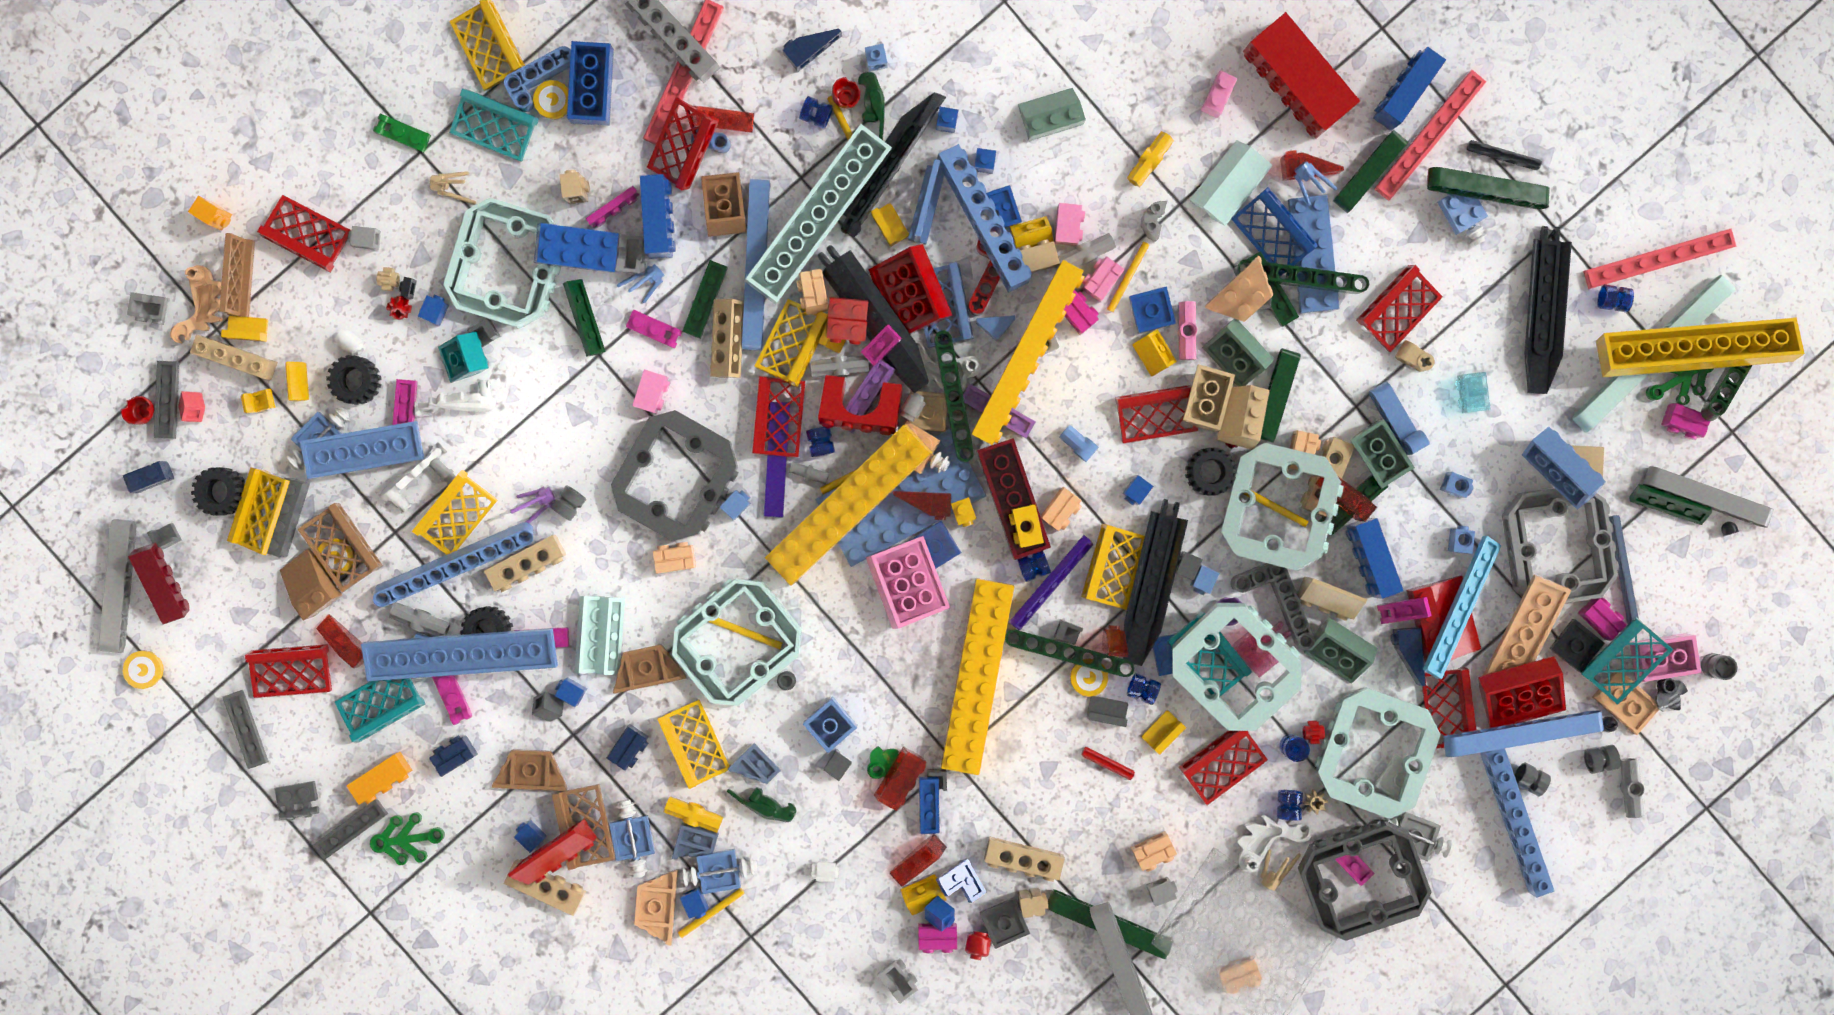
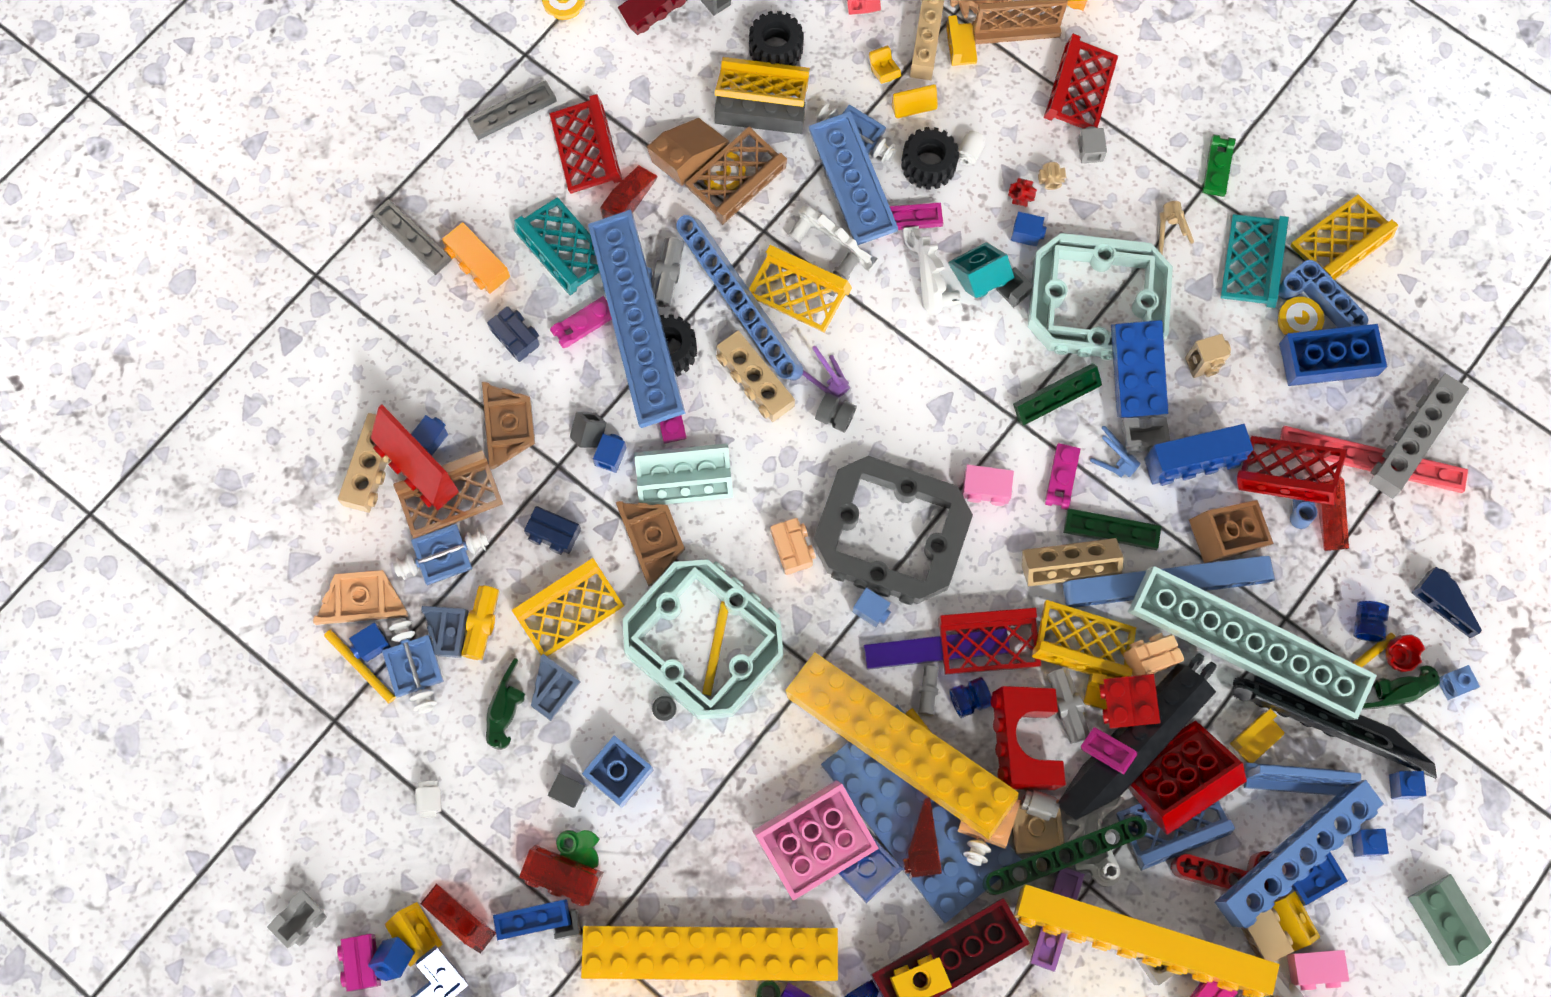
camera: 90 degrees right, 15 degrees down
dark grey plate [274,781,319,821] -> none
green plant [370,812,445,865] -> none
black plate [399,277,417,299] -> none
dark pink plate [585,186,640,228] -> none
medium lavender plate [845,360,895,433] -> none
yellow bracket [951,497,977,527] -> none
medium blue slope [976,315,1015,342] -> none

